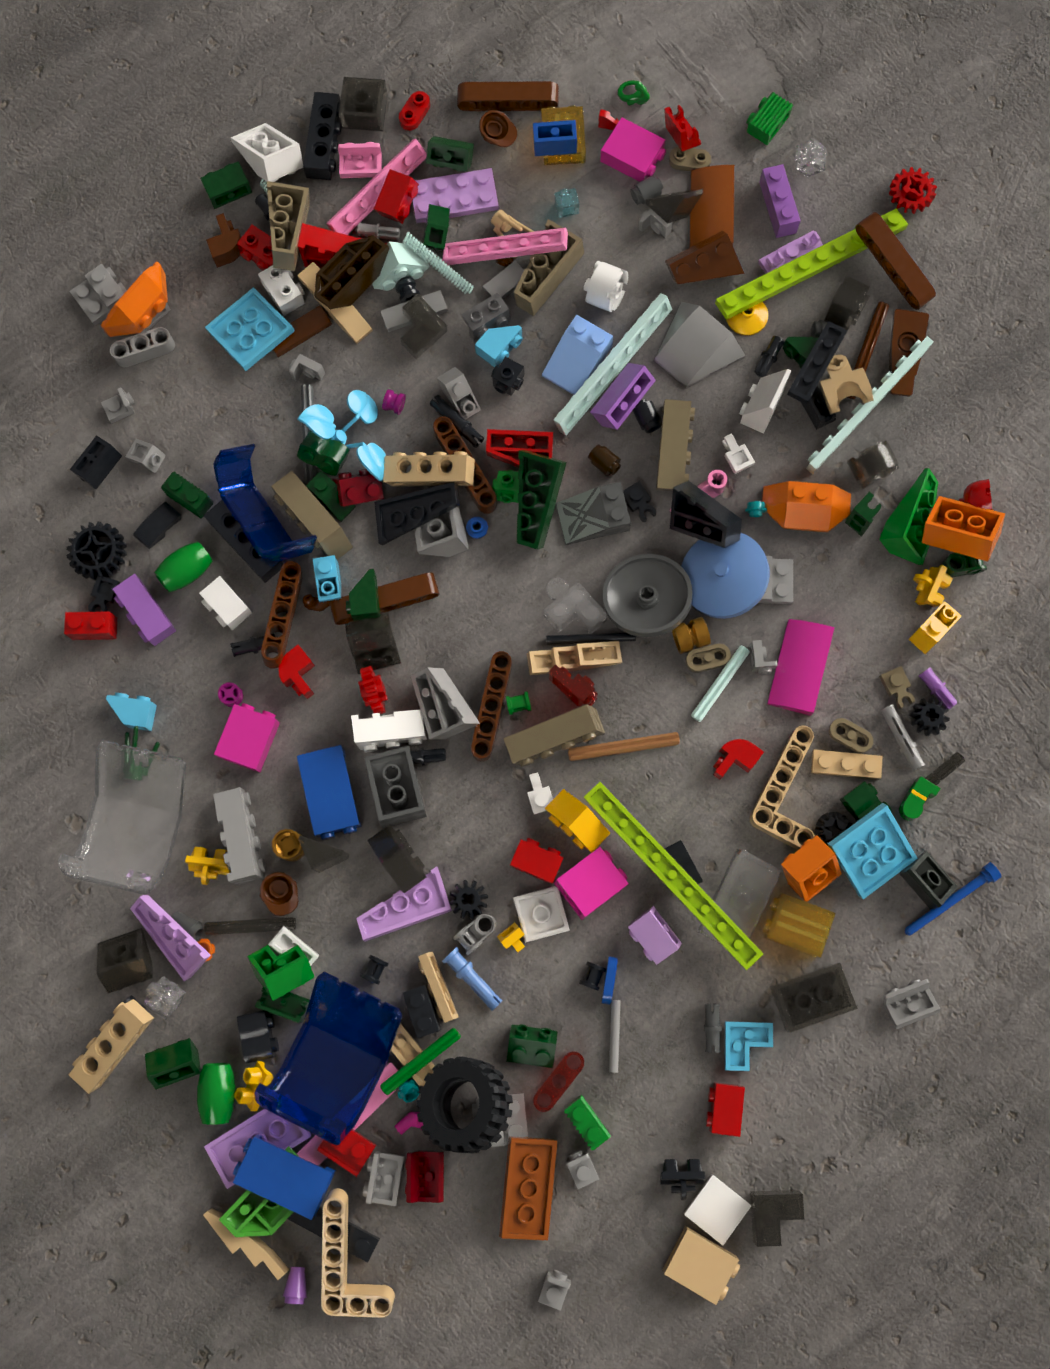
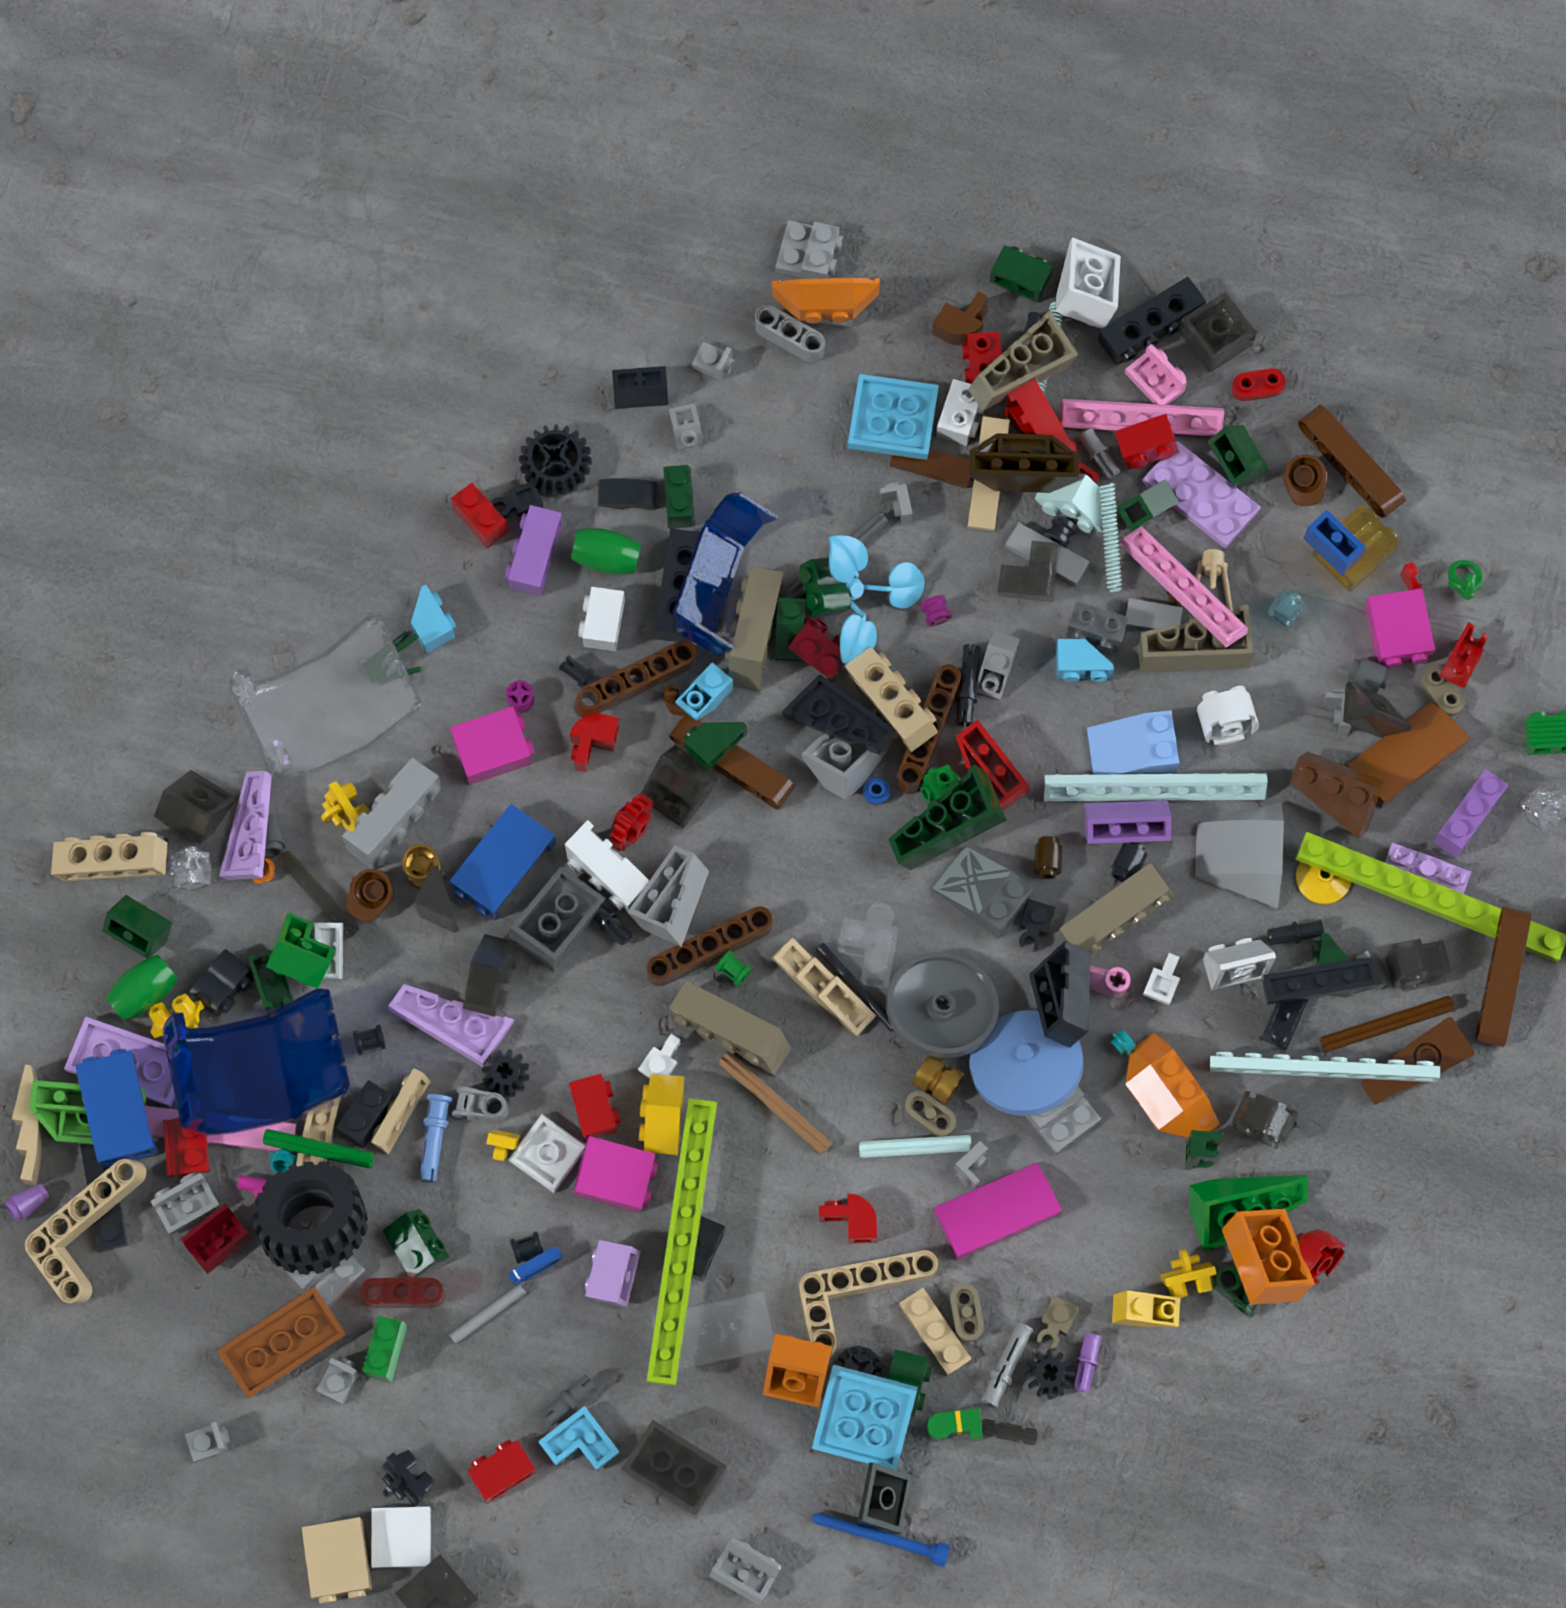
camera: 45 degrees right, 5 degrees down
black brick [491,356,524,396] -> none
clear red plate [549,664,598,707] -> none
clear yellow brick [762,893,836,958] -> none
tan piece [820,355,874,414] -> none

